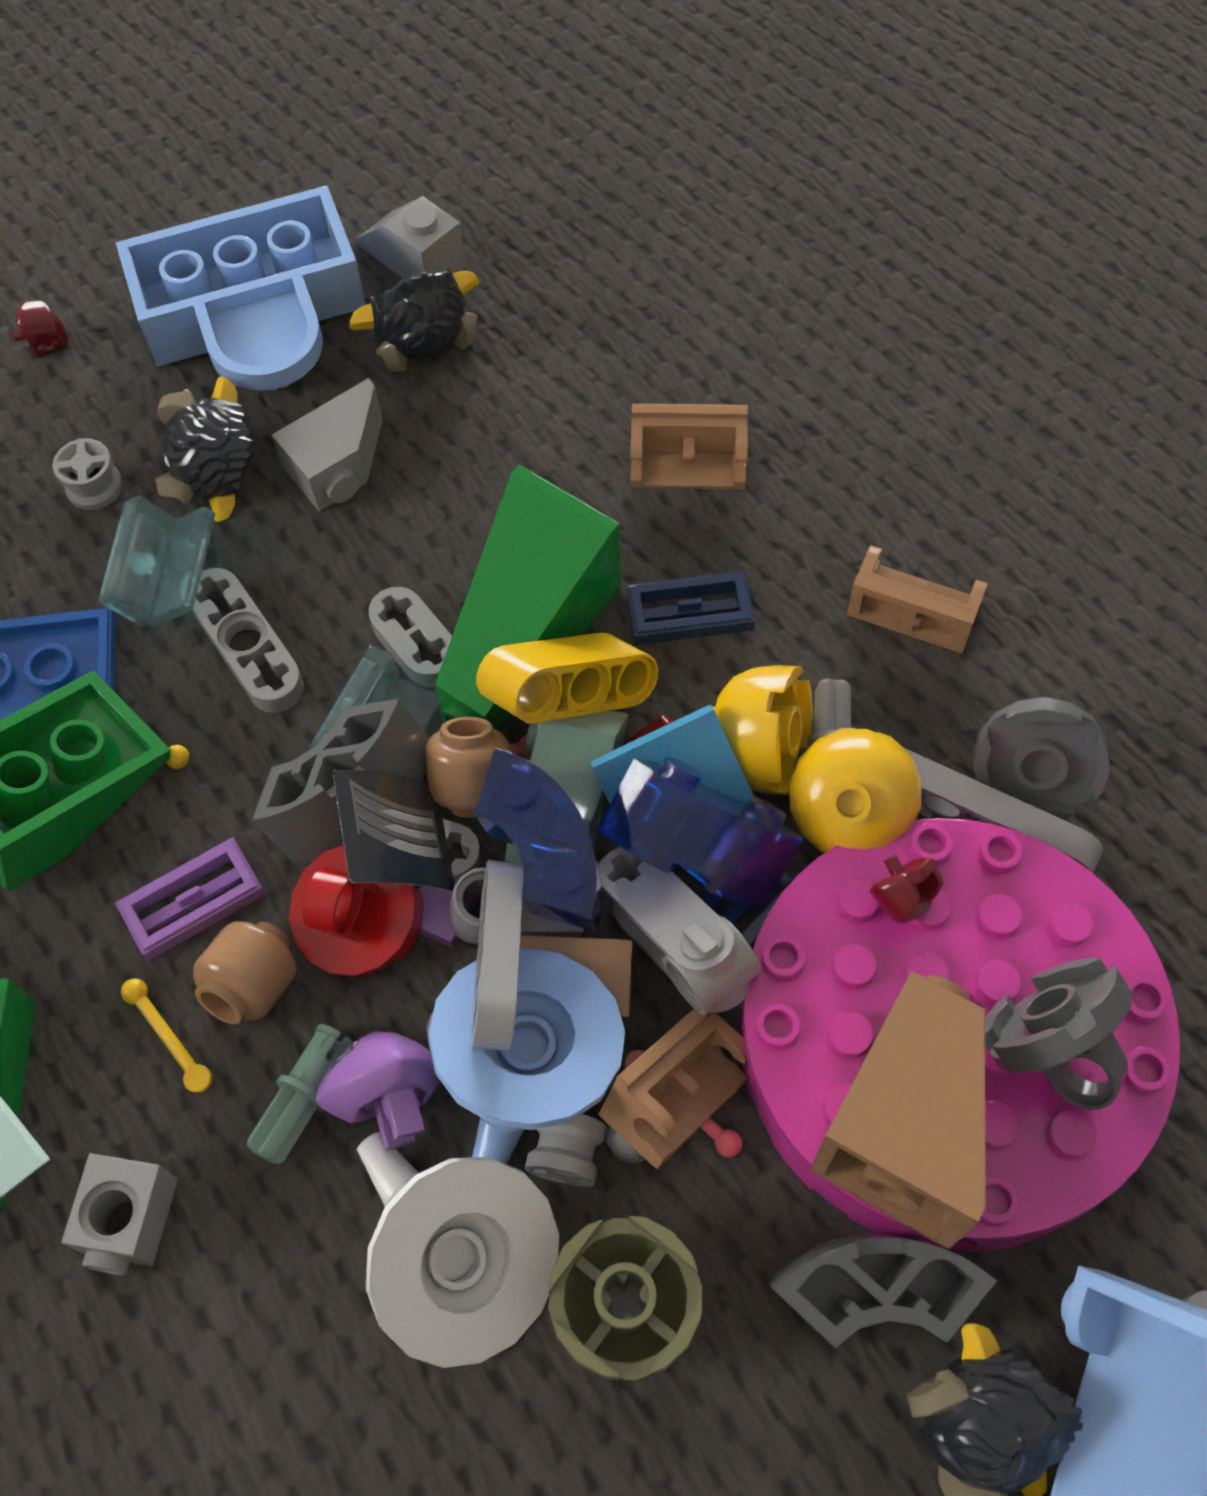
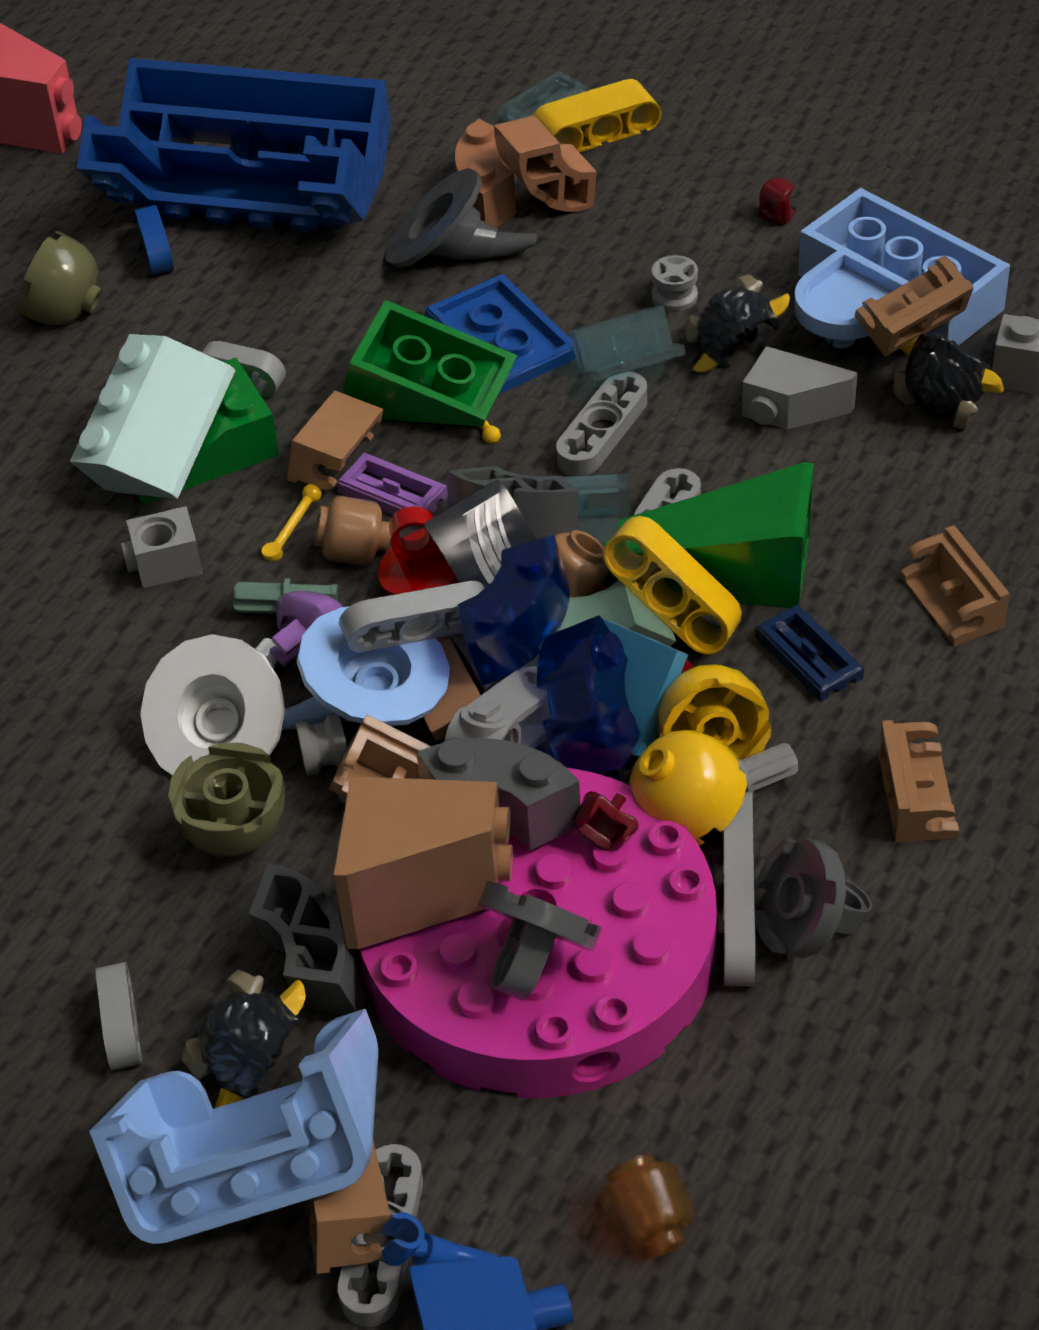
camera: 65 degrees right, 15 degrees down
none -> medium nougat hinge [287,390,383,490]
none -> dark grey brick [416,738,580,851]
none -> medium nougat hinge [854,256,974,357]

